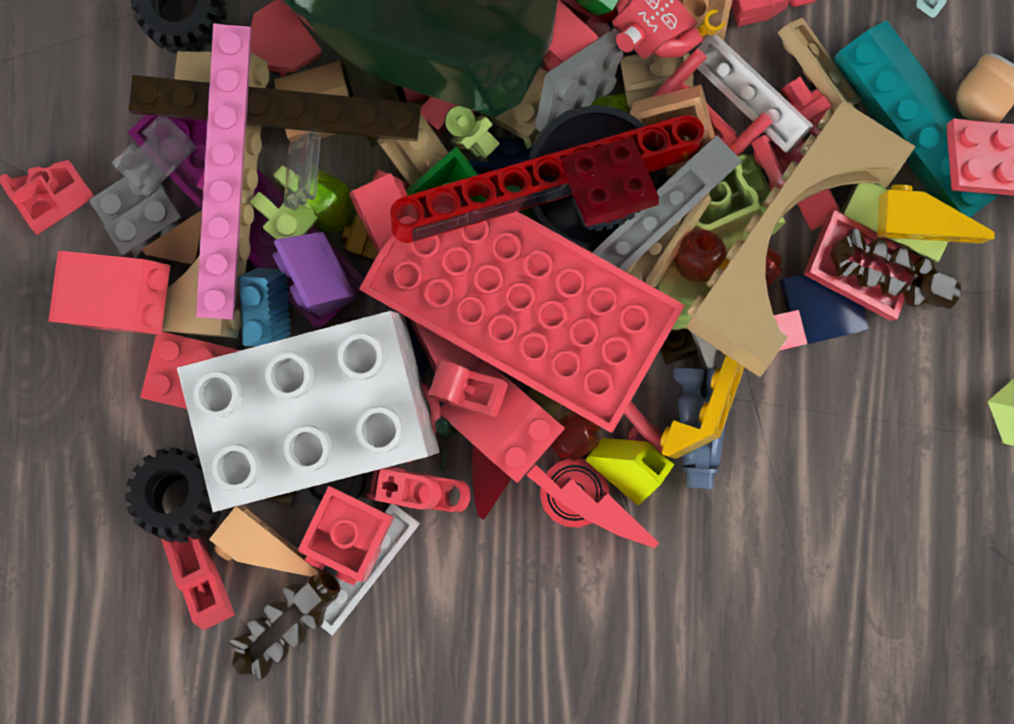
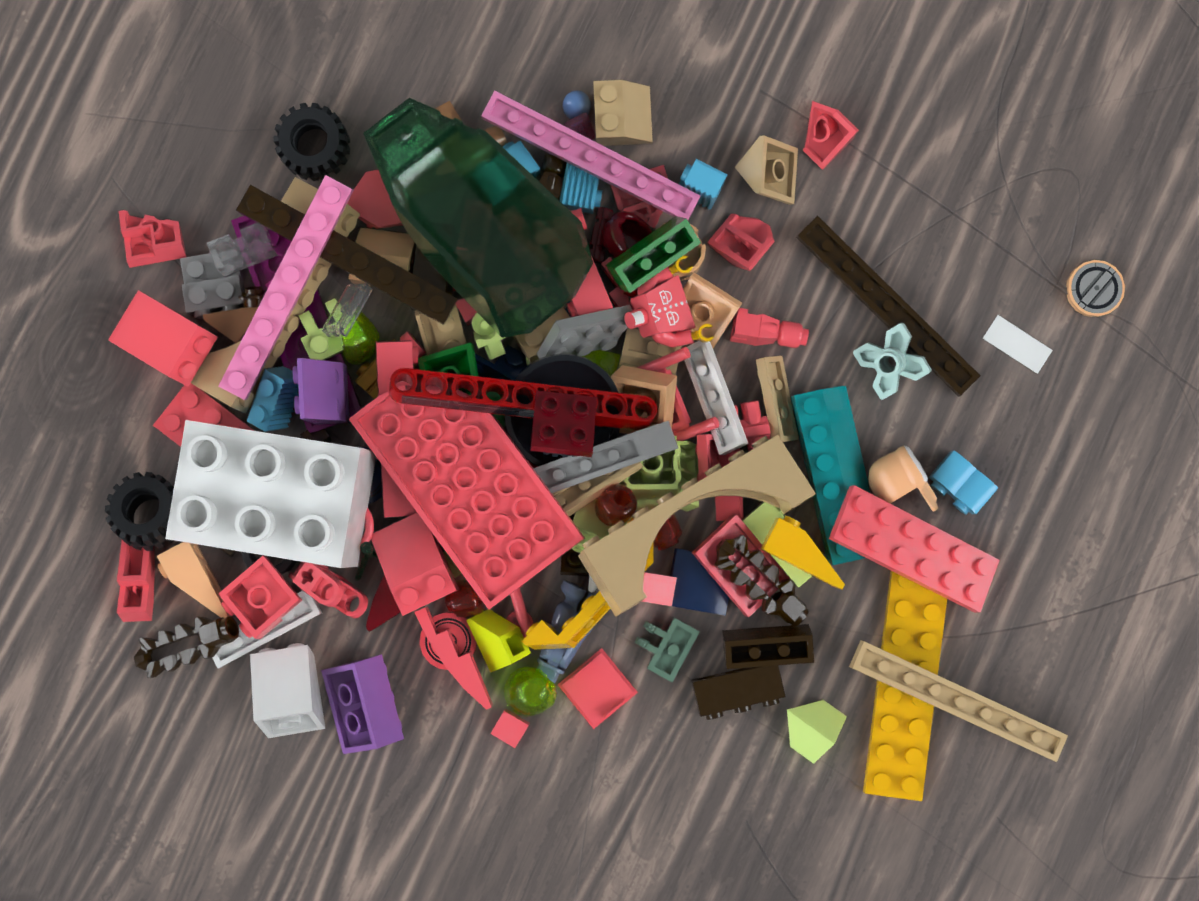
camera: 15 degrees right, 0 degrees up
coral plate [428,361,508,418] -> none
none -> dark brown plate [238,286,267,307]
none -> white slope [250,643,325,738]
none -> medium lavender slope [321,654,404,754]
none -> coral slope [490,708,530,748]
none -> clear neon green hair [504,667,557,717]
none -> coral piece [557,648,638,729]
none -> sand green hinge [635,617,700,682]
none -> dark brown brick [691,665,786,720]
none -> dark brown brick [722,624,814,669]

